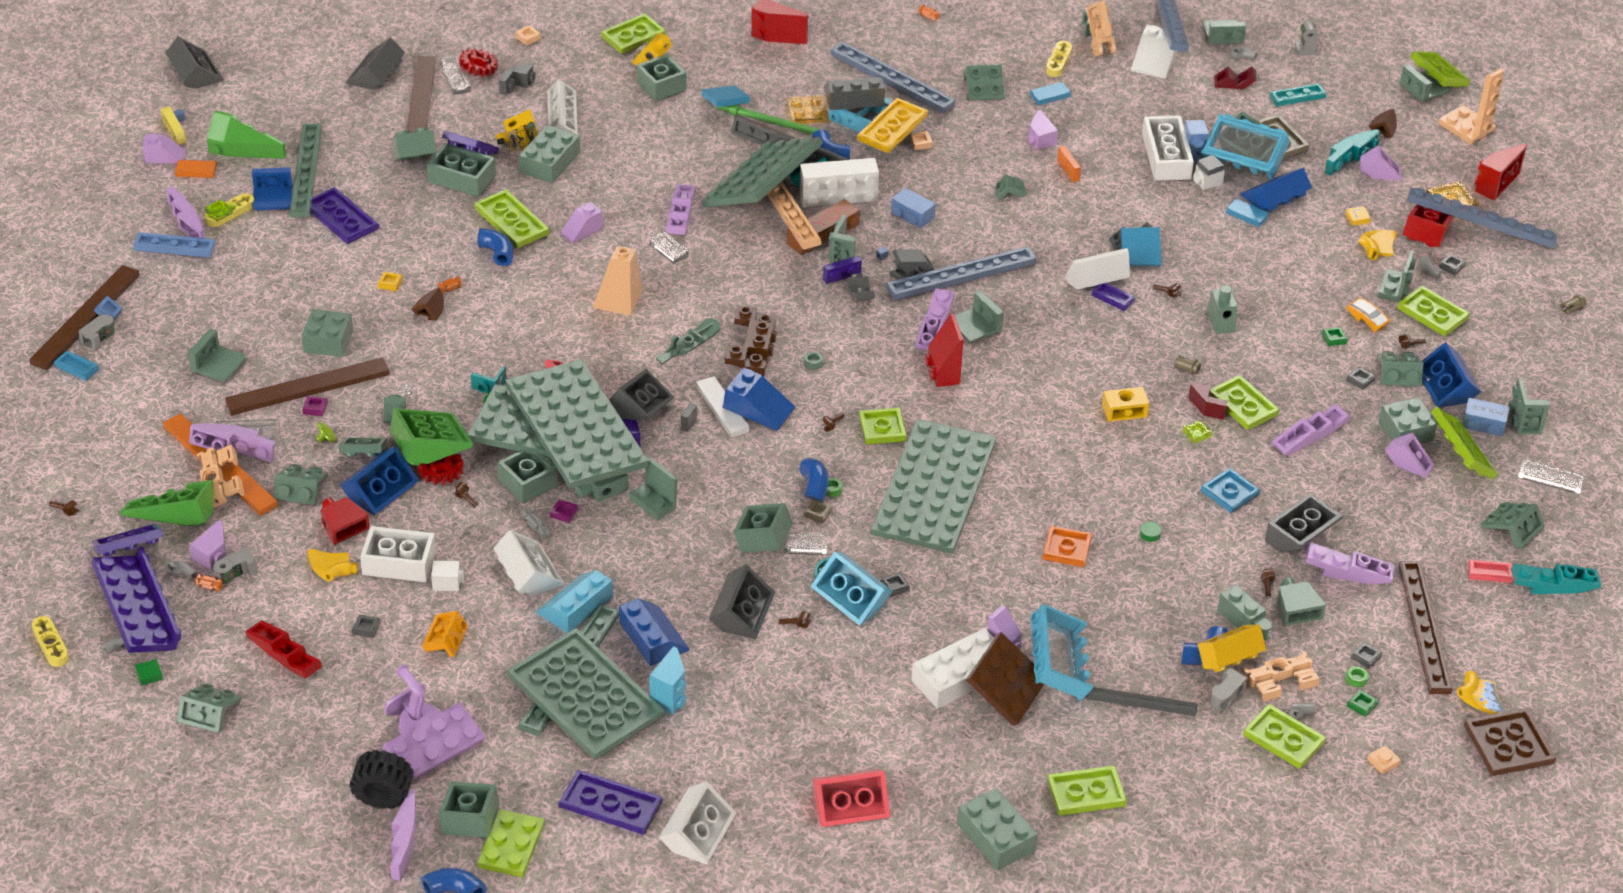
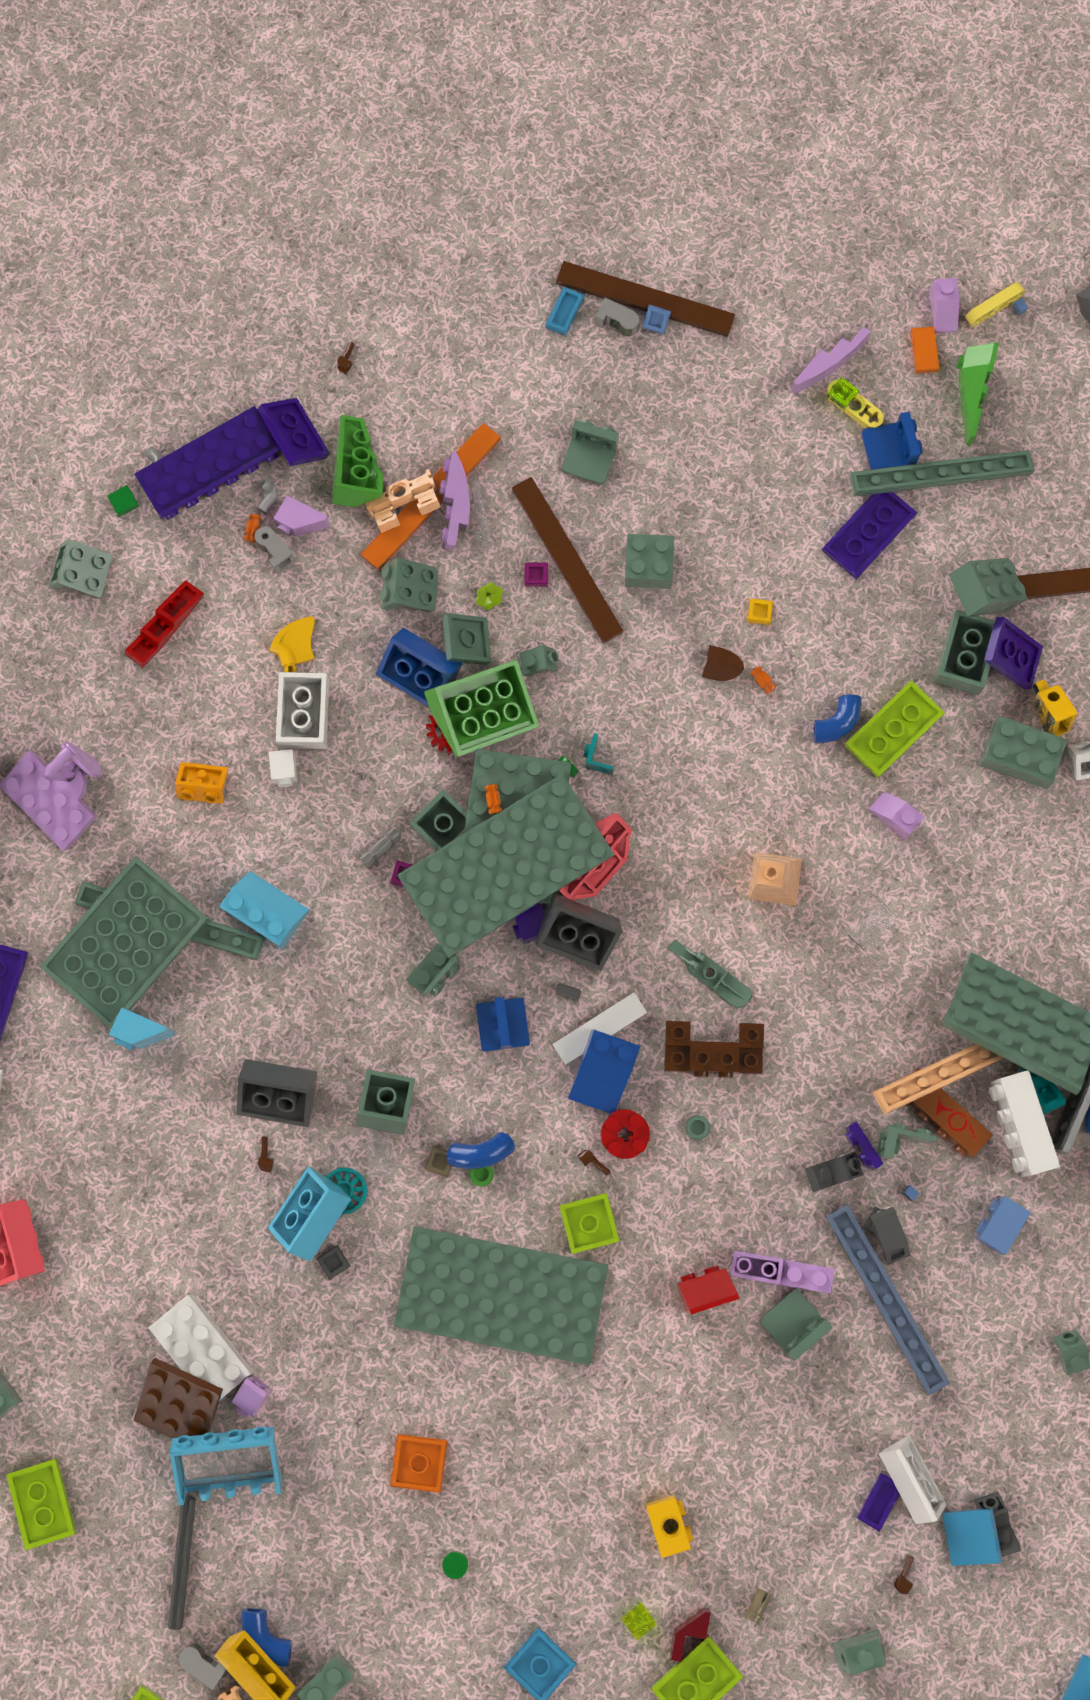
camera: 85 degrees right, 35 degrees up
light yellow beam [32,616,69,667] -> none
medium blue plate [133,232,216,258] -> none
red torso [320,498,370,545] -> none
dark grey tile [352,614,381,638] -> none
reddish brown hand [455,482,478,507] -> none
white slope [493,530,564,596] -> none
blue slope [619,598,689,666] -> none
lavender slope [666,184,696,235] -> none
none -> blue bracket [476,997,530,1052]
none -> orange piece [485,784,502,814]
none -> red plate [600,1109,650,1159]

